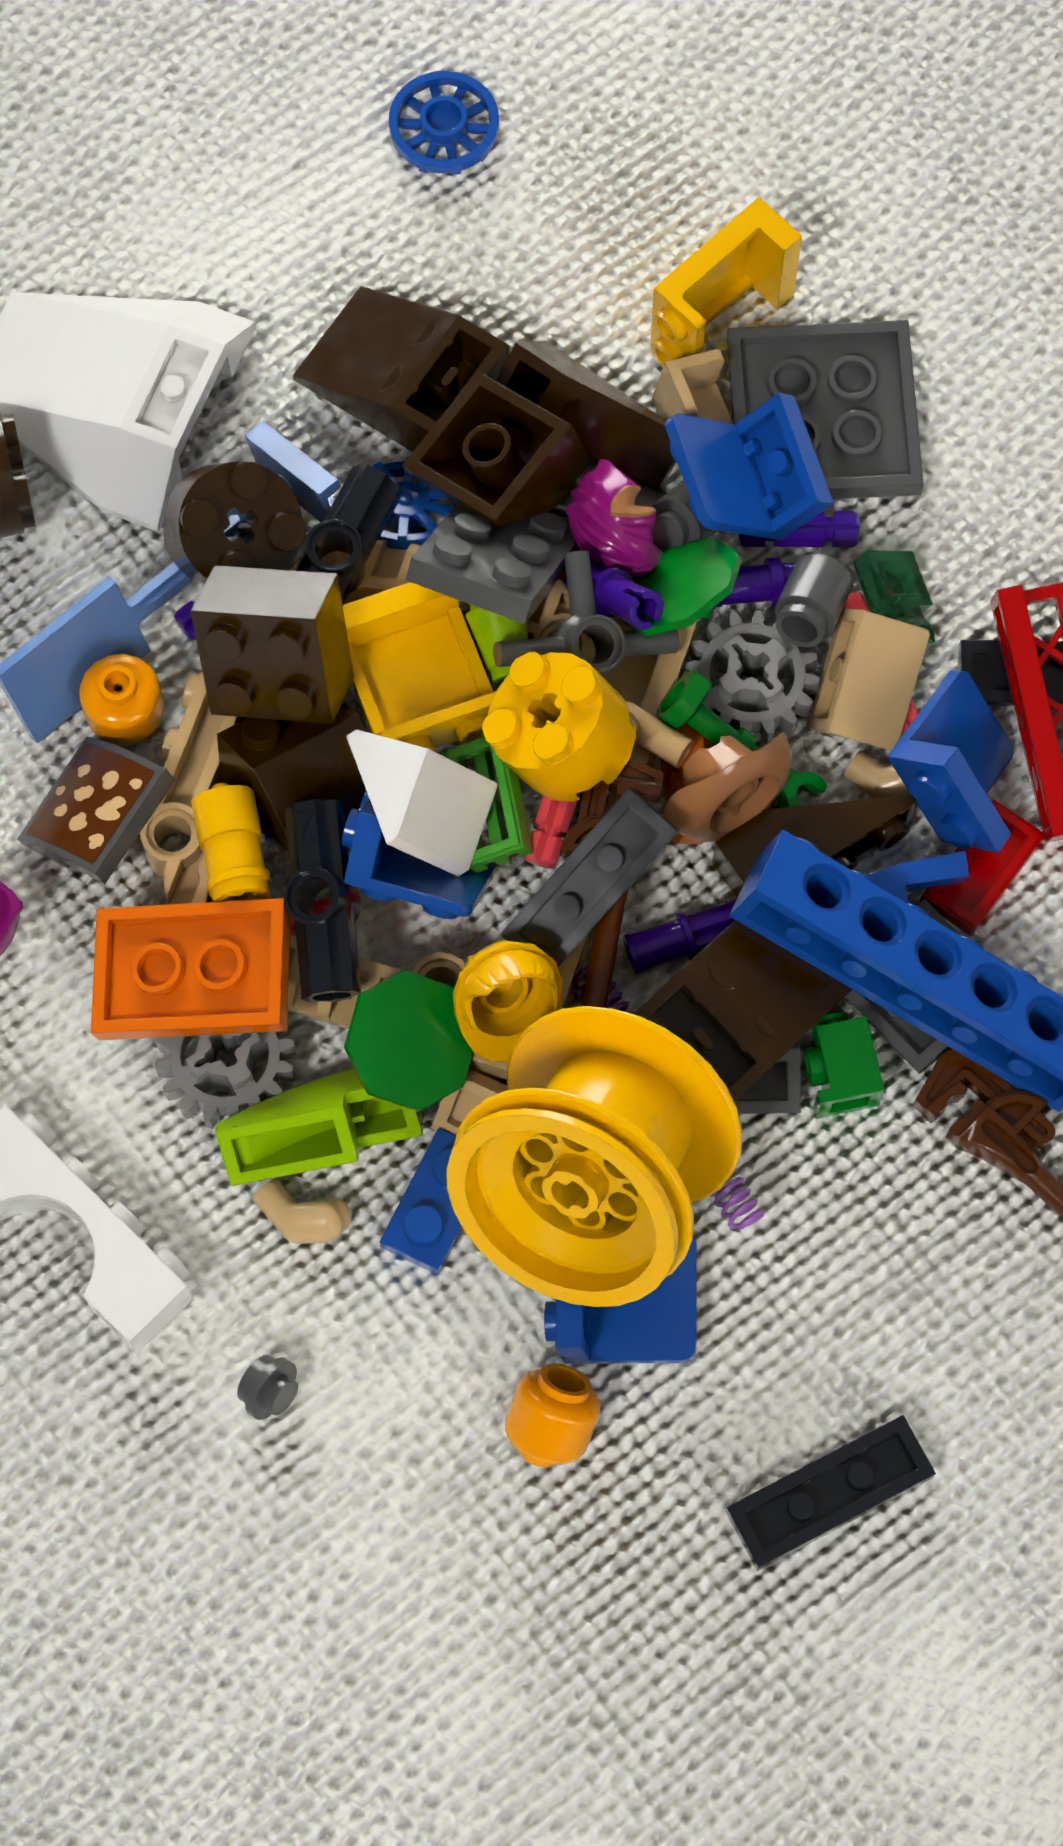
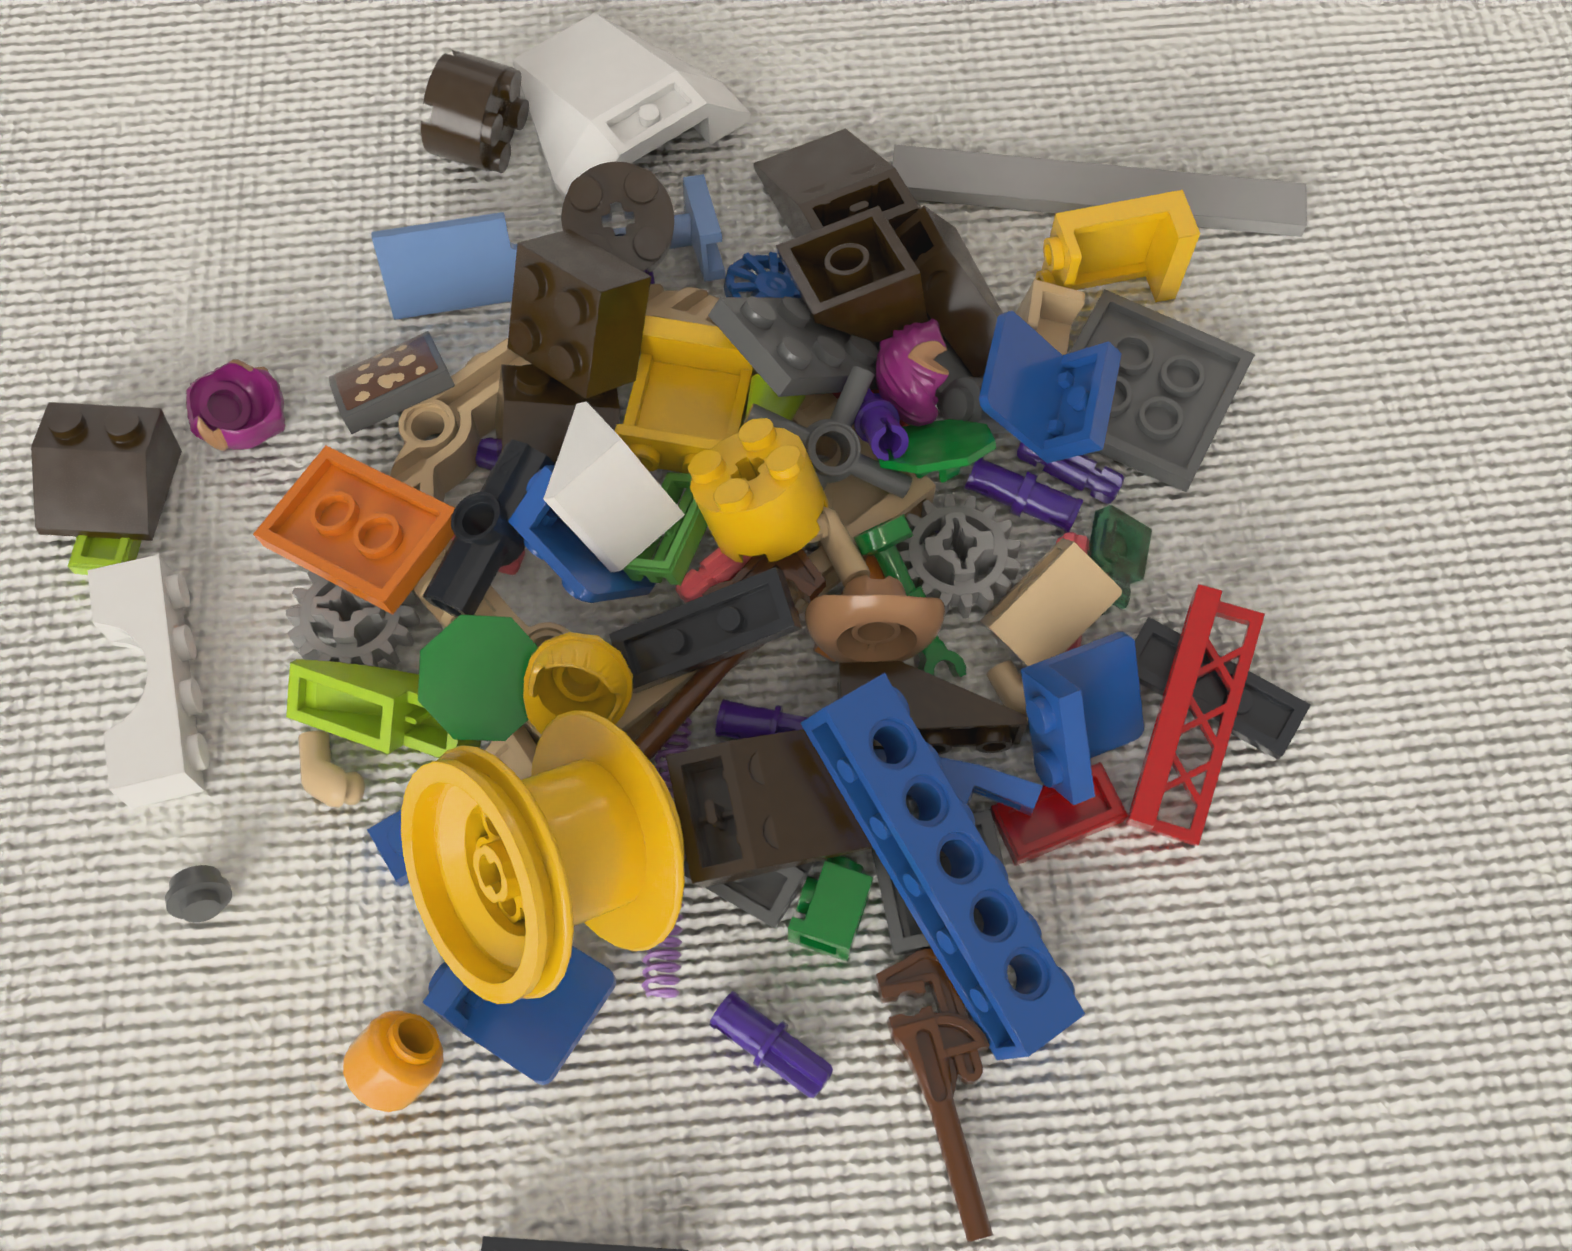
camera: 30 degrees right, 5 degrees down
light orange head [79,653,164,746] -> none
yellow piece [191,783,271,902] -> none
black piece [296,465,402,605] -> none
blue wheel [389,71,499,175] -> none
dark grey brick [775,554,853,647] -> none
none -> dark purple axle [709,991,833,1098]
none -> light grey tile [892,144,1307,237]

